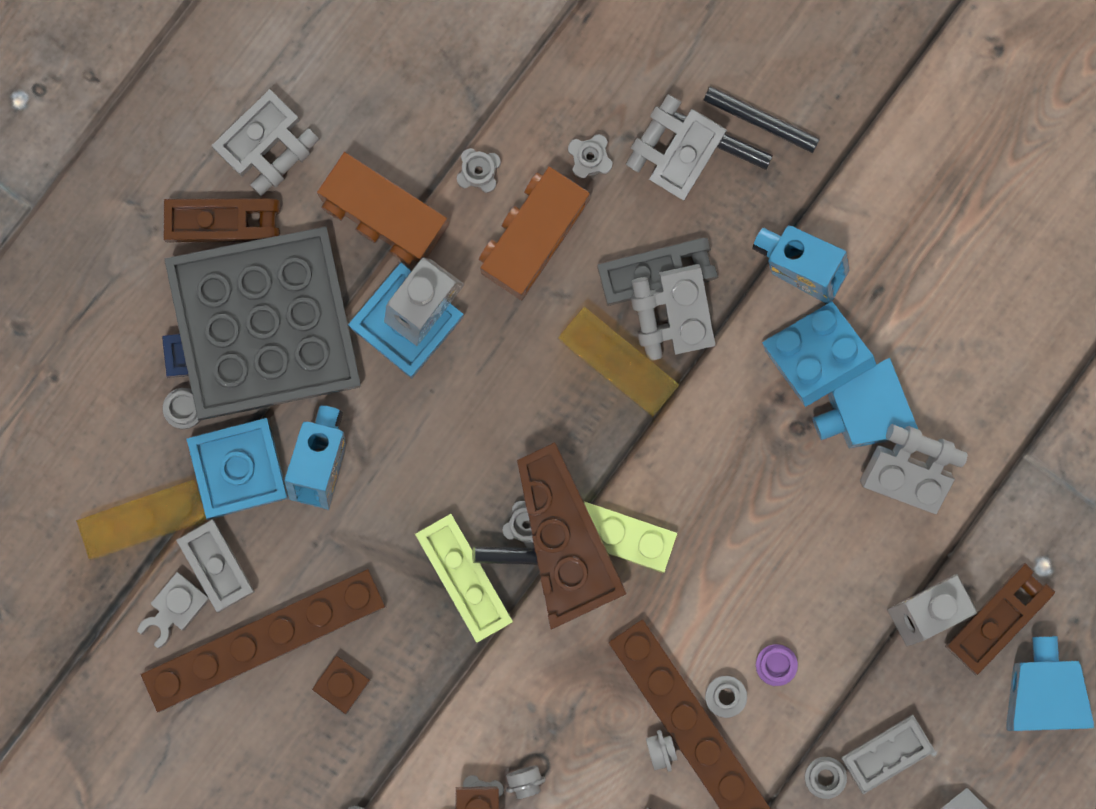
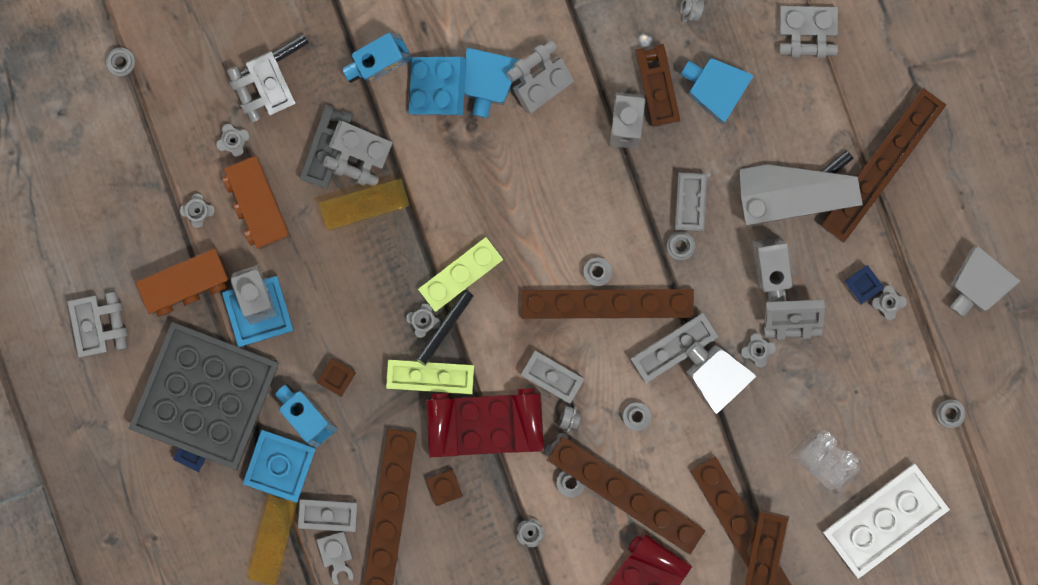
camera: 65 degrees left, 5 degrees up
light grey plate [163,388,200,429] -> none
reddish brown plate [164,199,280,243] -> none
reddish brown wing [517,442,627,630] -> none
light grey plate [646,730,677,772] -> none
black bar [703,86,820,153] -> none
medium lavender plate [756,644,798,686] -> none
none -> reddish brown plate [317,358,357,397]
none -> dark red piece [426,388,544,458]
none -> light grey plate [521,351,584,404]

